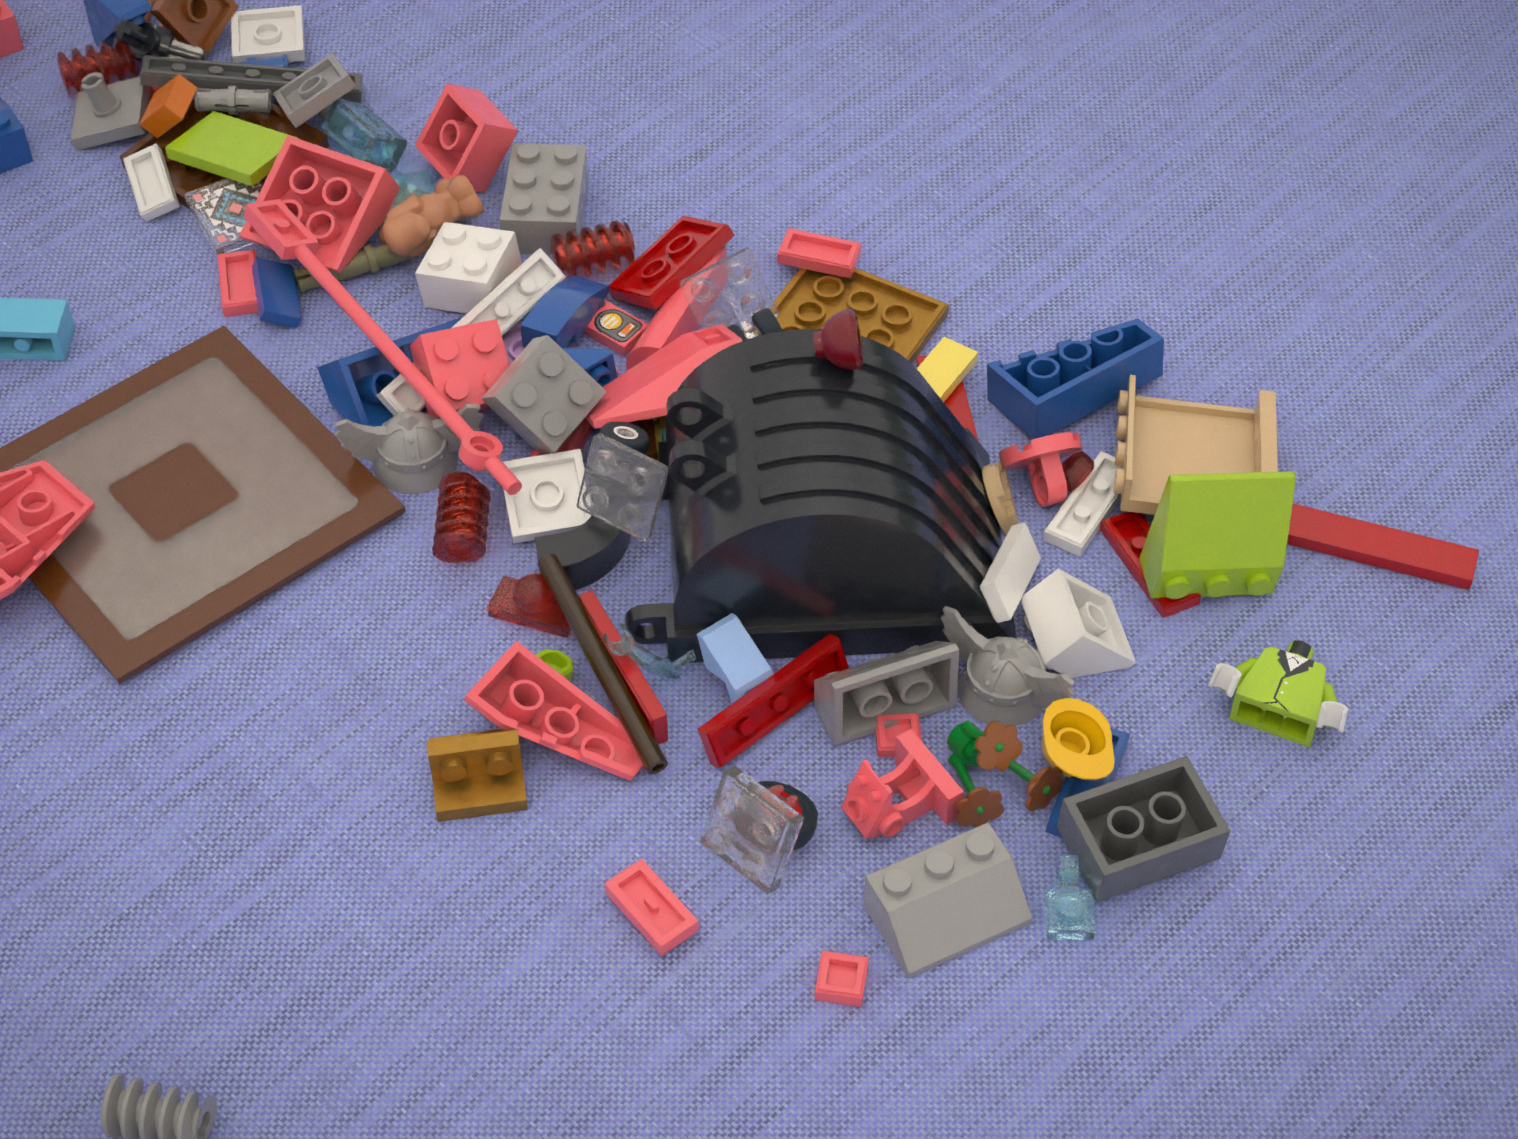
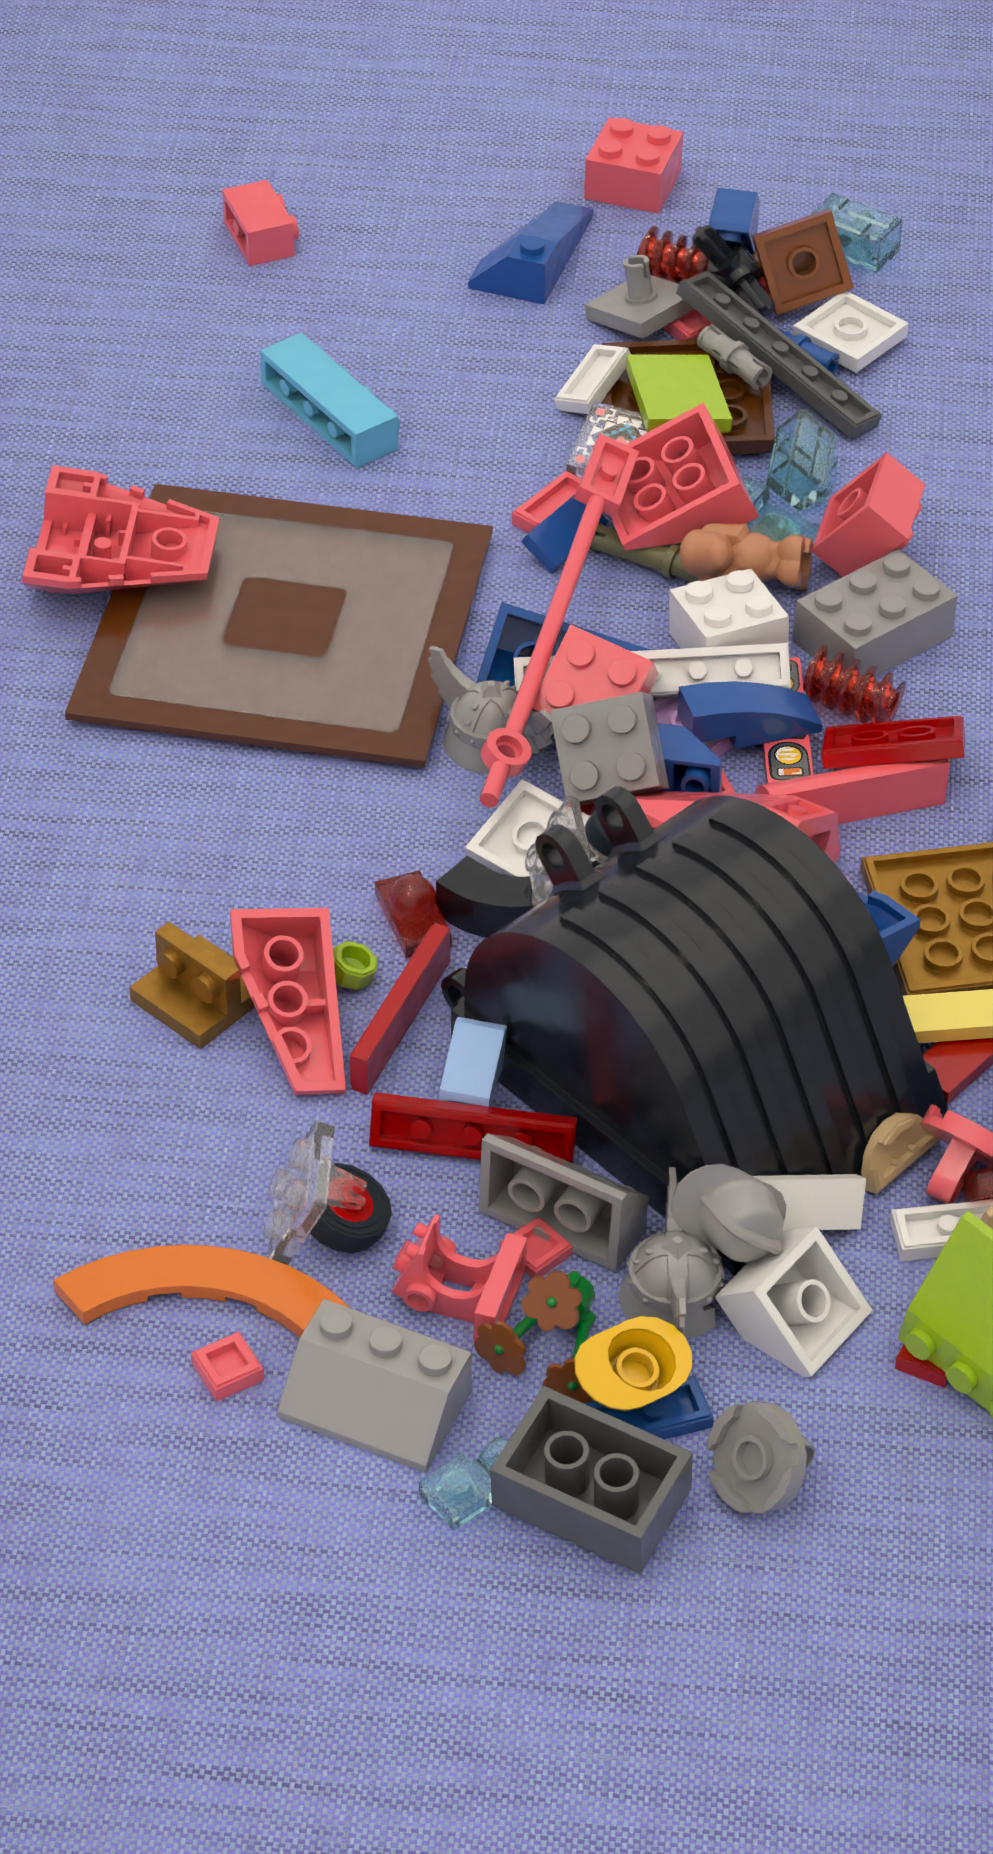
camera: 50 degrees right, 5 degrees down
orange piece [139,74,197,138] -> none
light grey tile [273,53,356,132] -> none
clear red piece [432,471,491,563] -> none
dark brown piece [537,554,668,774] -> none
clear light blue piece [604,623,697,679] -> none
coral plate [604,858,699,956] -> none
clear plate [679,247,783,341] -> none
dark red brick [813,309,863,370] -> none
lime torso [1208,640,1348,747] -> none
none -> orange tile [53,1245,350,1338]
none -> light grey piece [671,1164,786,1263]
none -> light grey tile [707,1401,815,1514]

